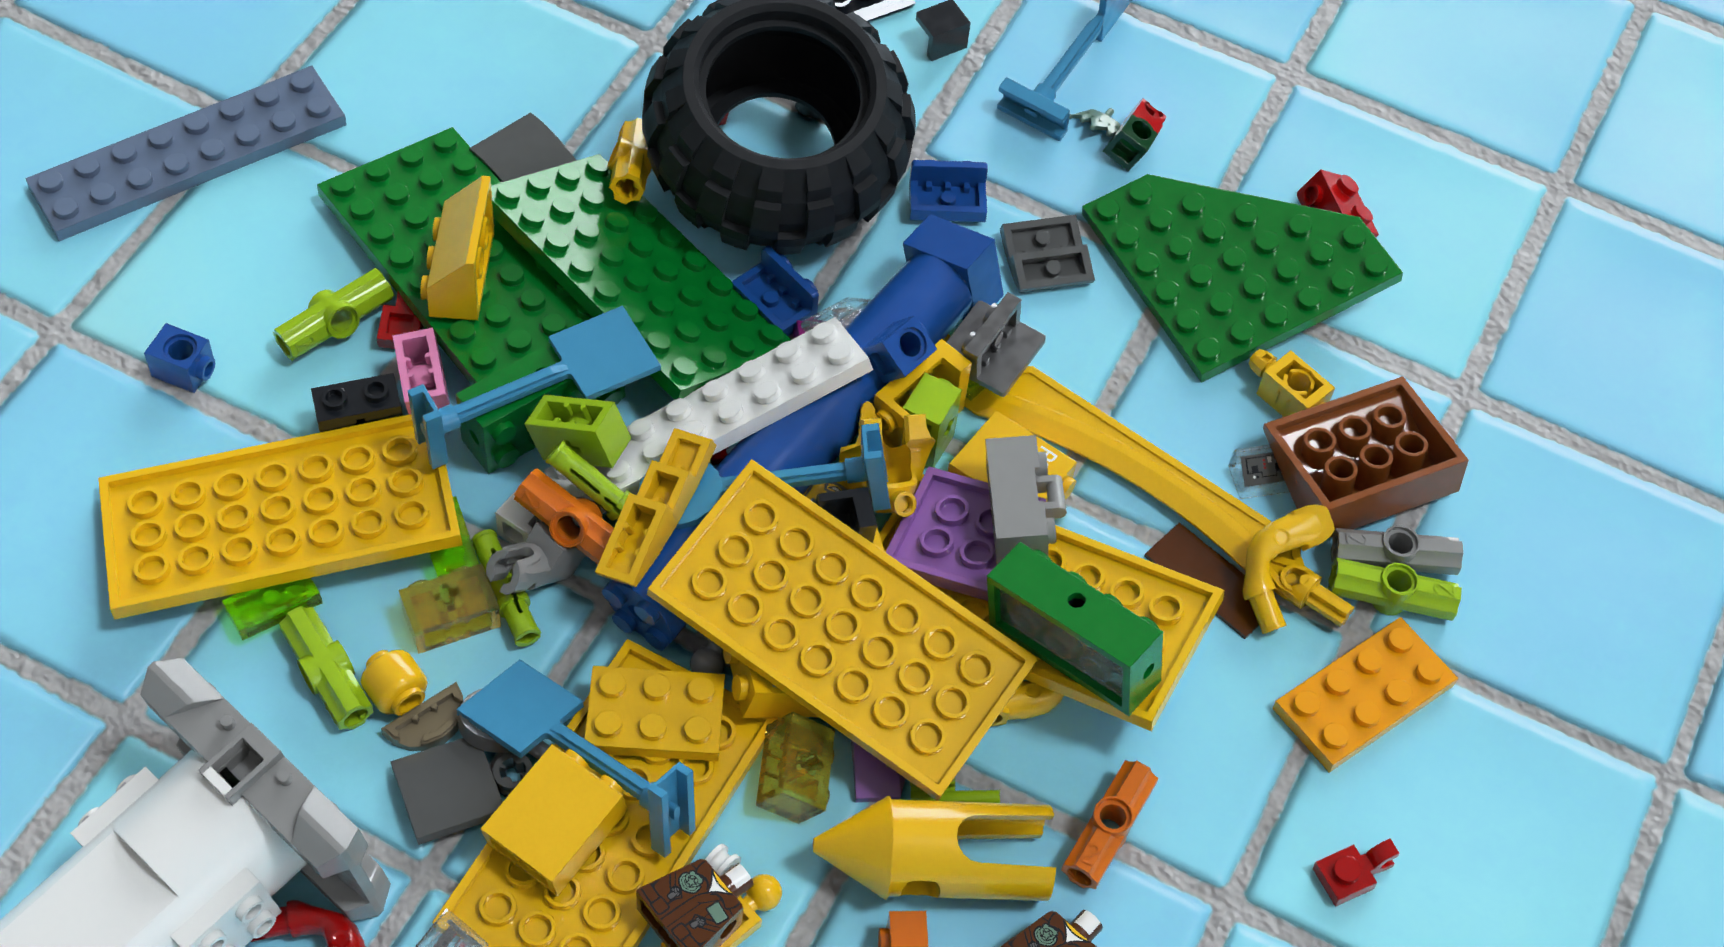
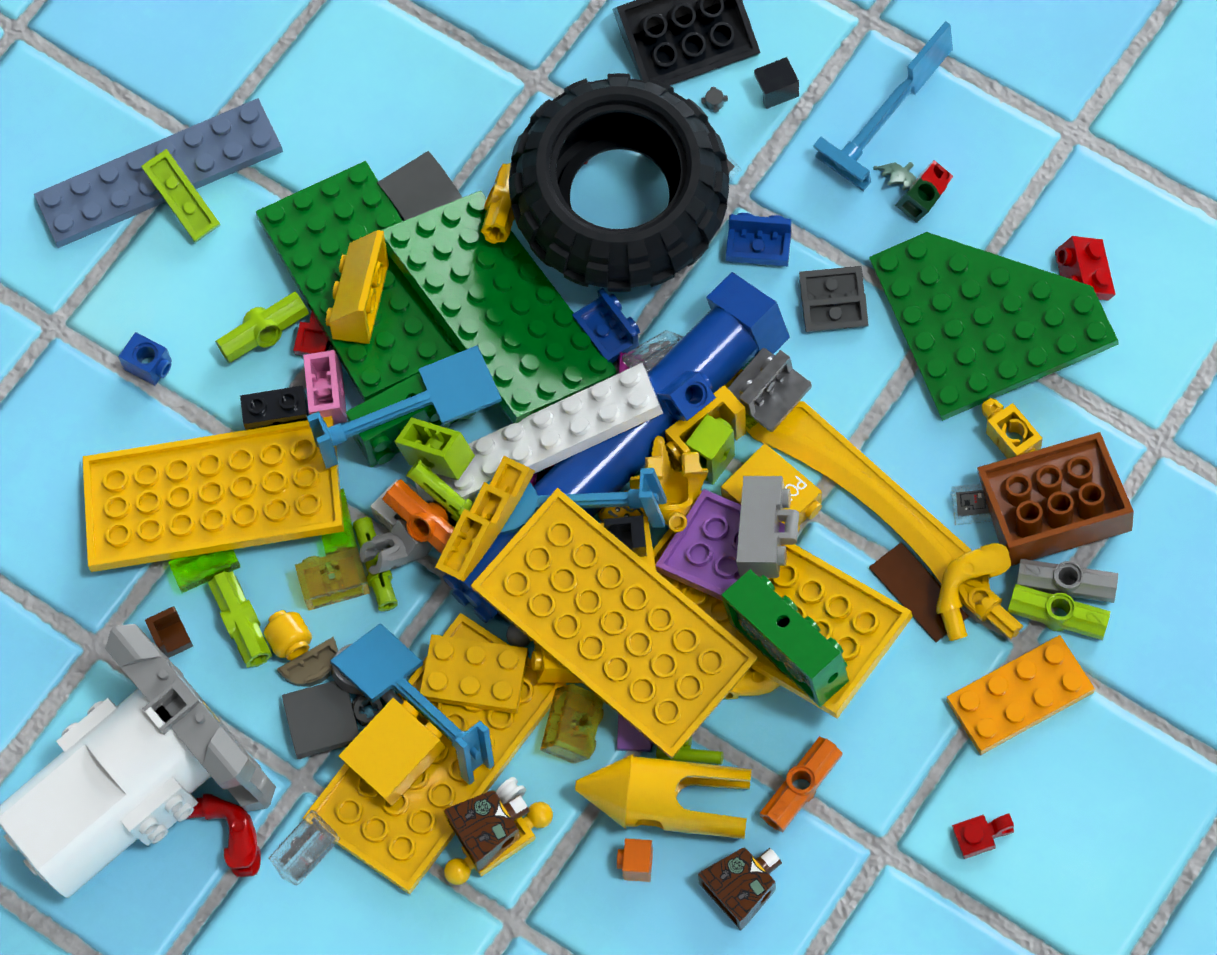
camera: 20 degrees right, 10 degrees up
none -> lime plate [141,149,220,243]
none -> reddish brown panel [145,606,193,658]

